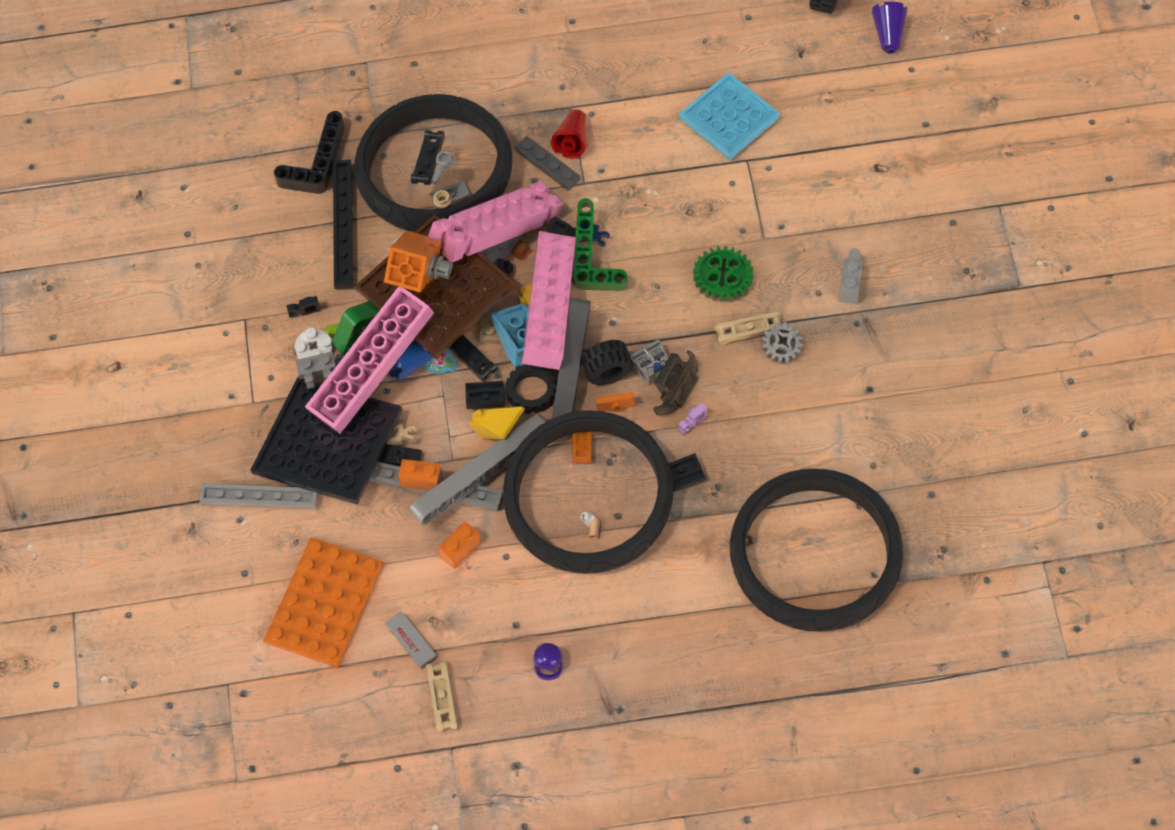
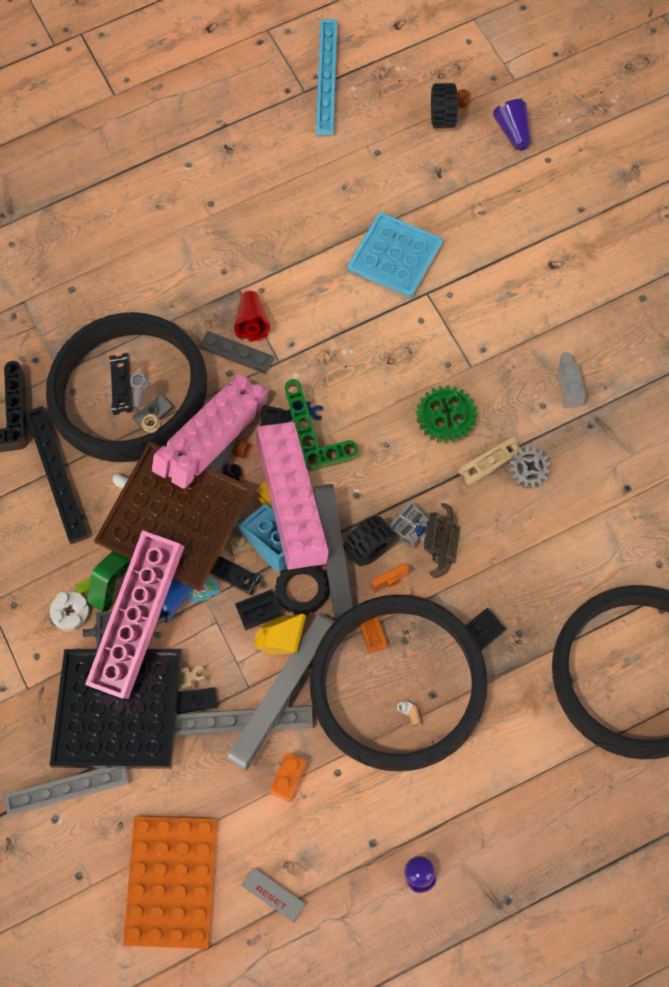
camera: 15 degrees left, 5 degrees up
black plate [286,296,321,318] -> none
light grey plate [295,351,336,389] -> none
orange piece [384,231,453,292] -> none
orange piece [398,459,442,491] -> none
tan plate [426,660,458,732] -> none
lavender plate [678,403,707,435] -> none

